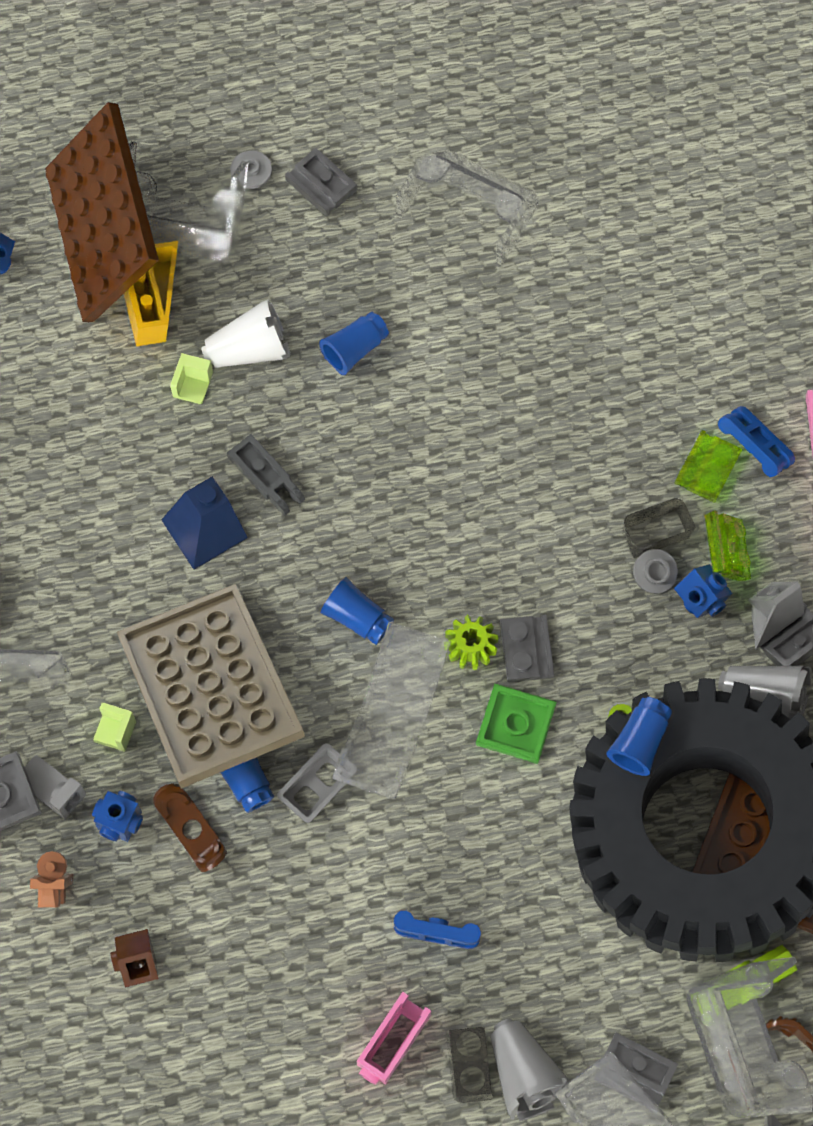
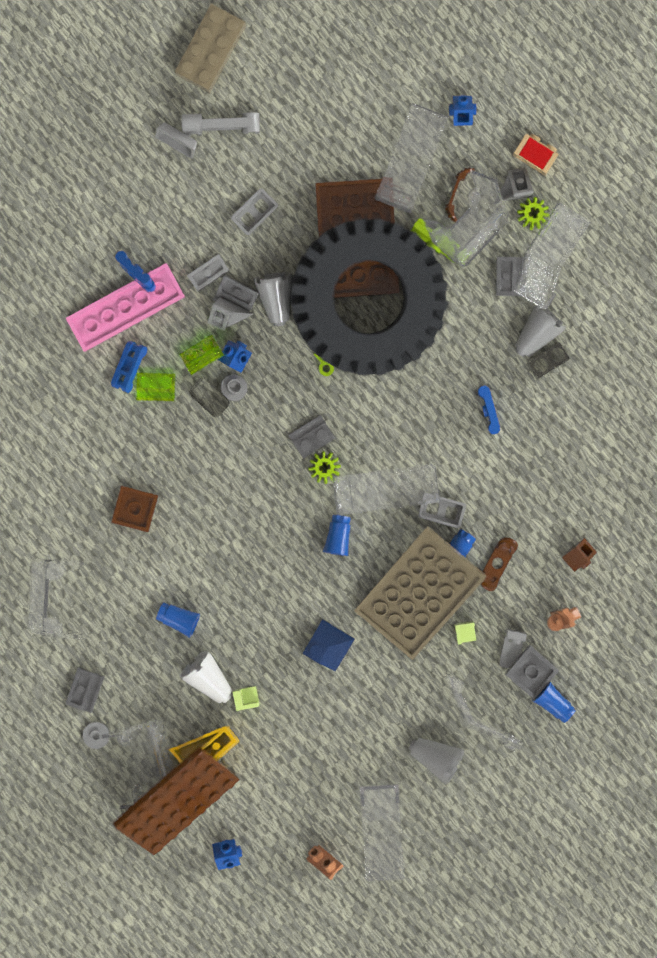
camera: 120 degrees left, 20 degrees up
blue brick [92,791,143,842] -> none
dark grey hinge [227,434,305,516] -> none
bright pink window [357,992,431,1085] -> none
bright green tile [476,683,557,764] -> none
blue plant [606,697,672,776] -> none
none -> reddish brown plate [111,486,159,532]

